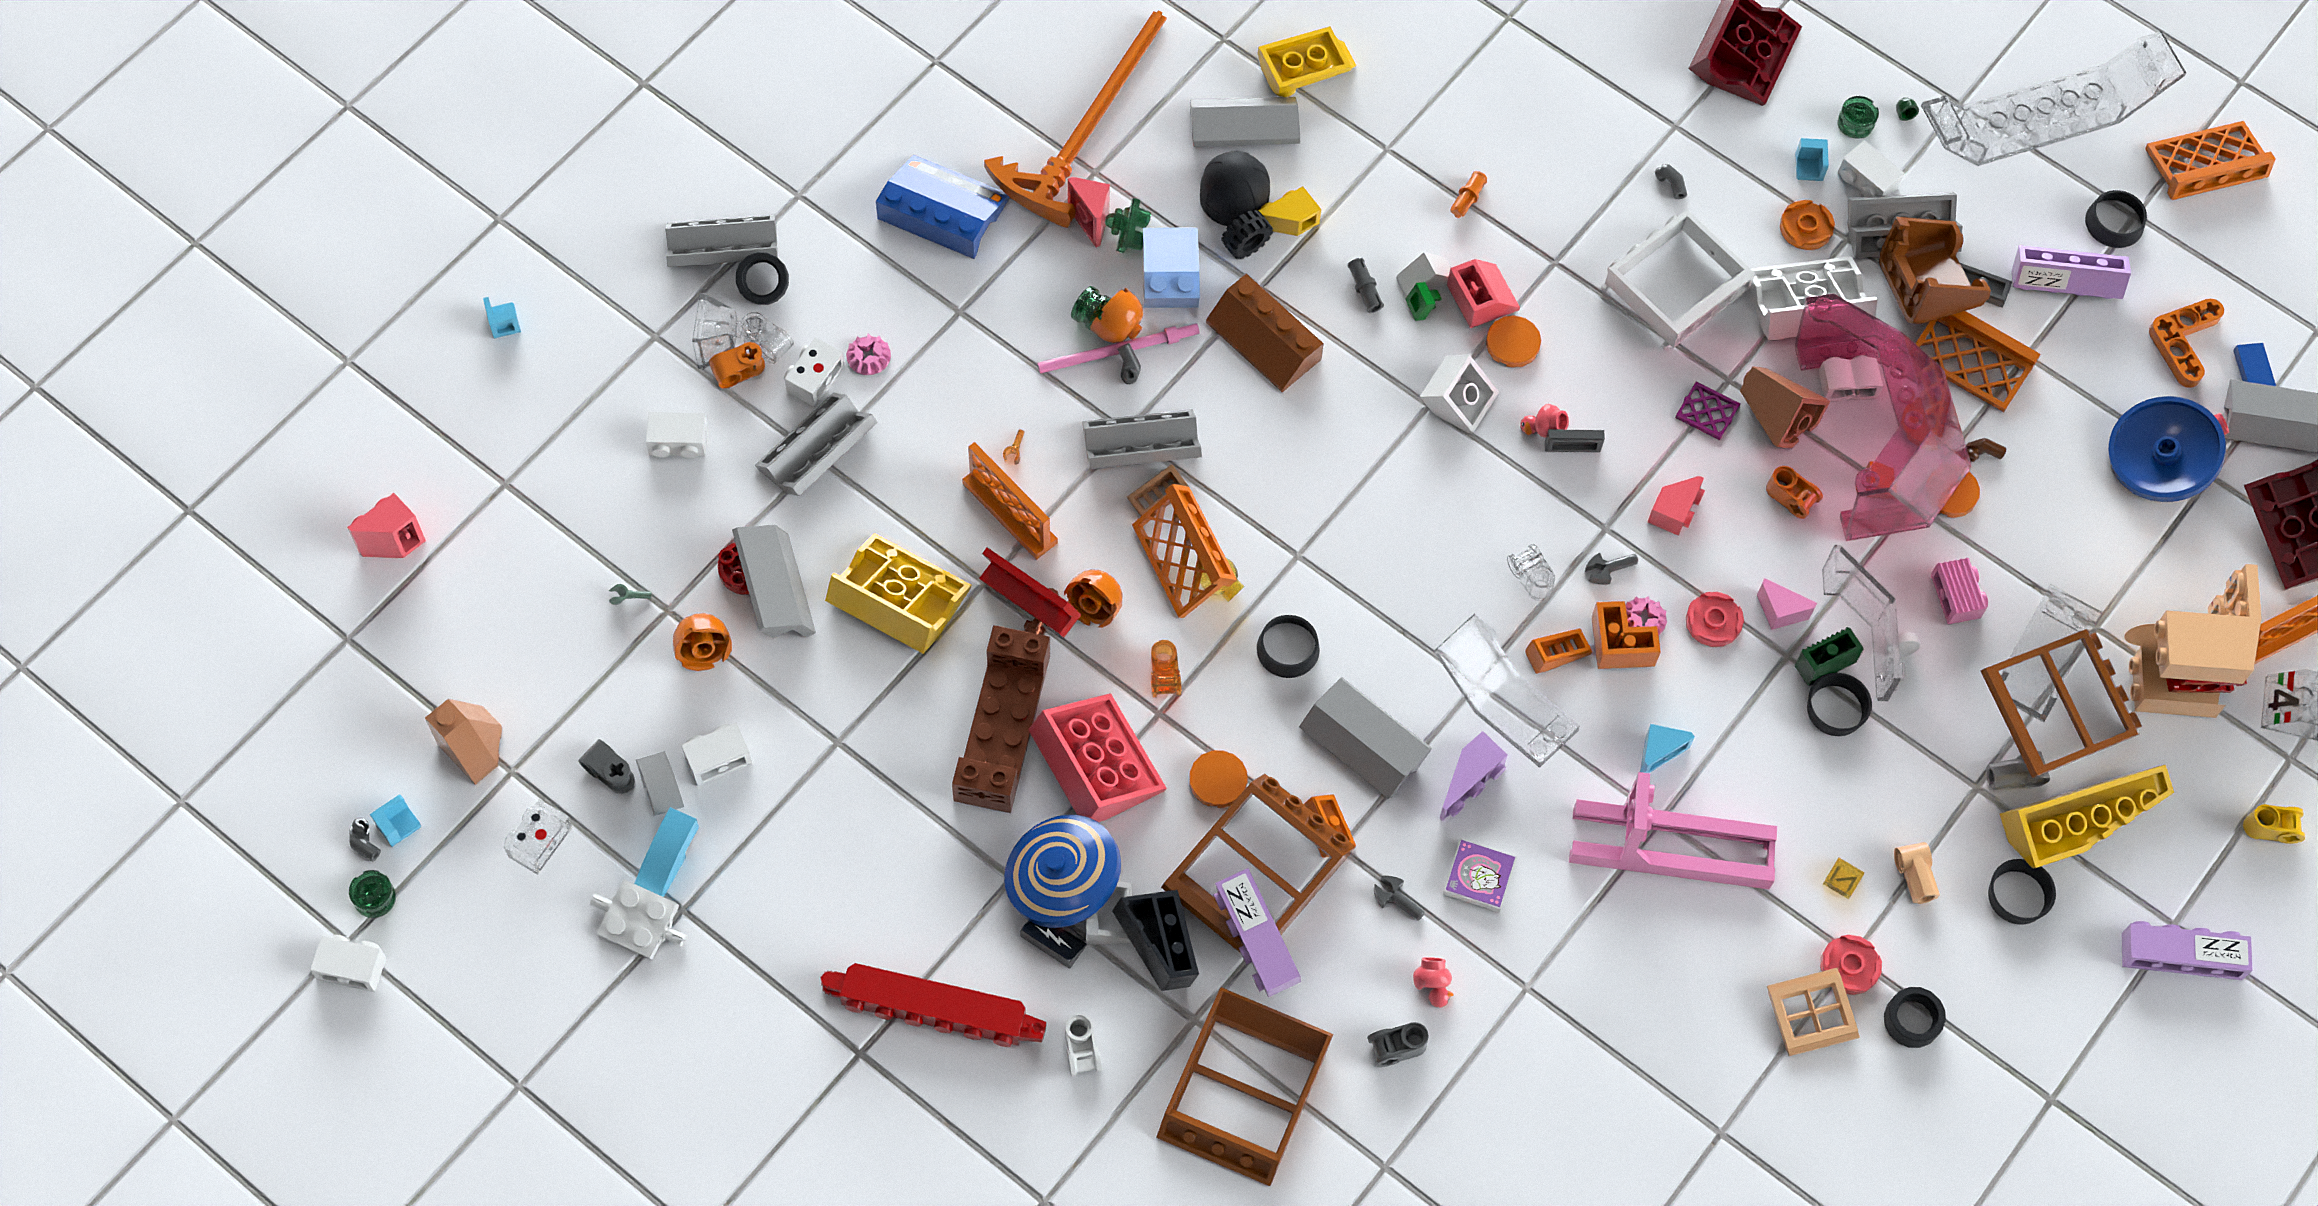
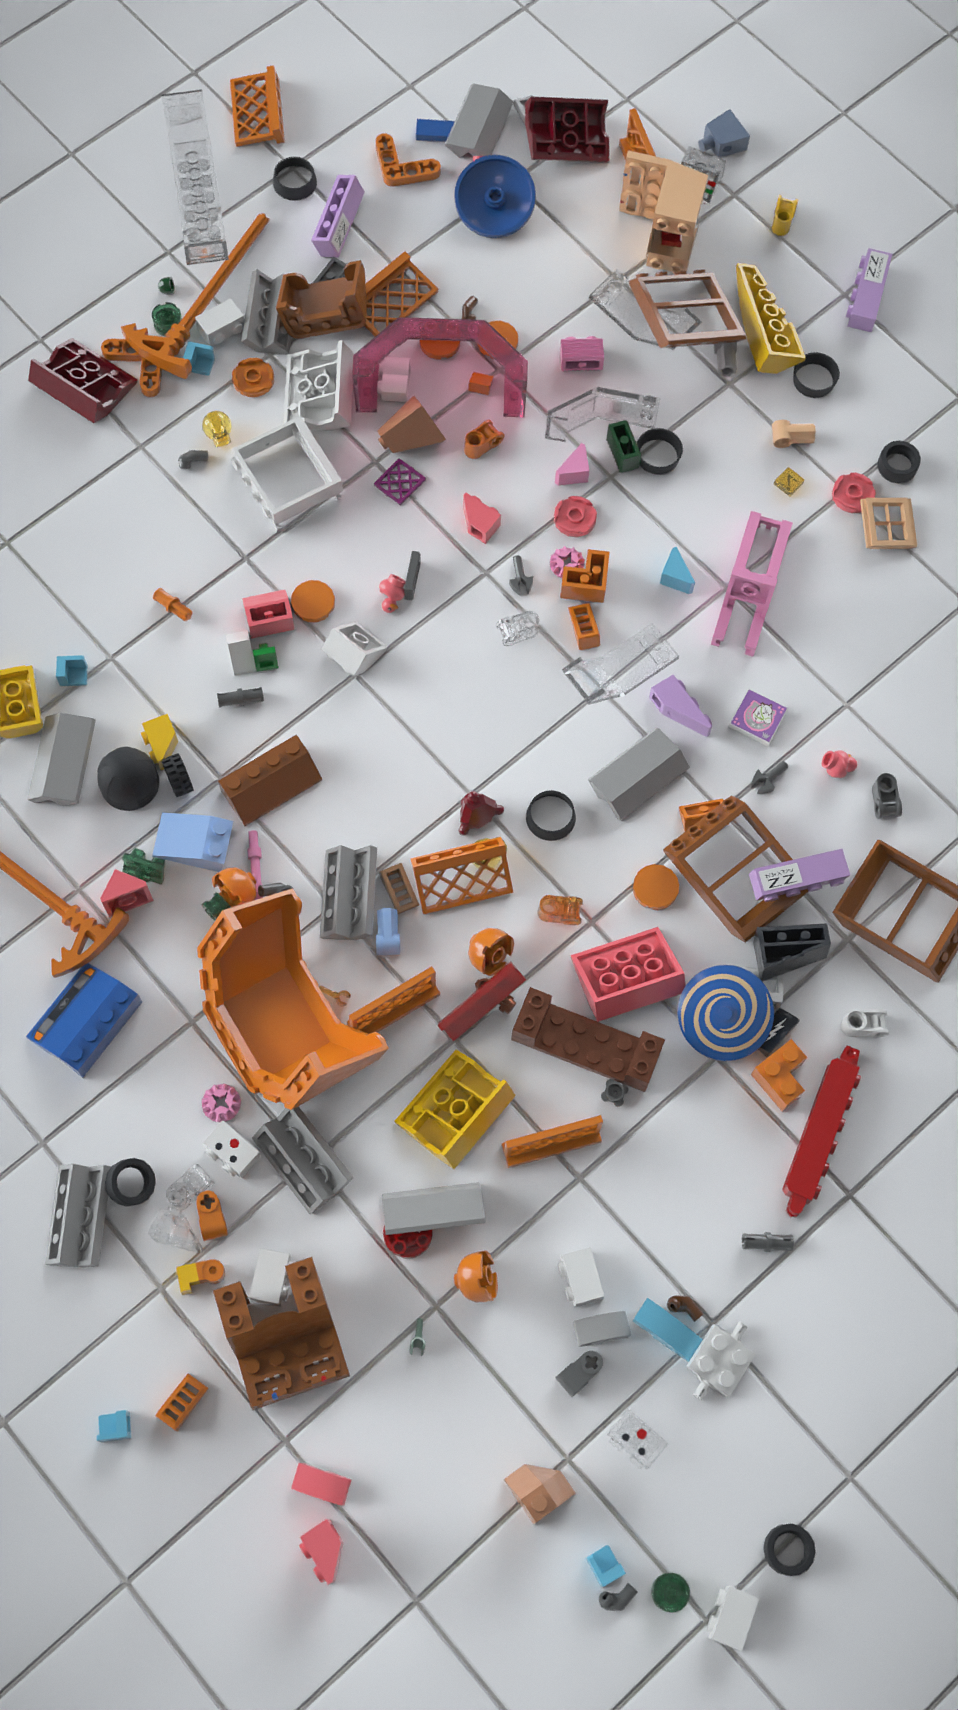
camera: 80 degrees left, 5 degrees up
none -> medium azure panel [56,655,88,686]
none -> orange beam [101,339,162,397]
none -> orange piece [121,213,269,379]
none -> orange slope [155,1373,209,1432]
none -> leg [176,1259,225,1295]
none -> orange windscreen [197,888,389,1110]
none -> clear yellow piece [202,411,232,447]
none -> dark orange piece [213,1257,350,1410]
none -> coral slope [291,1463,352,1506]
none -> light blue piece [376,908,400,956]
none -> dark red rock [458,791,504,836]
none -> orange fence [501,1115,603,1168]
none -> dark grey plate [601,1079,628,1107]
none -> reddish brown arm [667,1296,704,1322]
none -> dark grey pin [741,1232,794,1252]
none -> orange brick [751,1039,807,1111]
none -> black tyre [763,1523,816,1576]

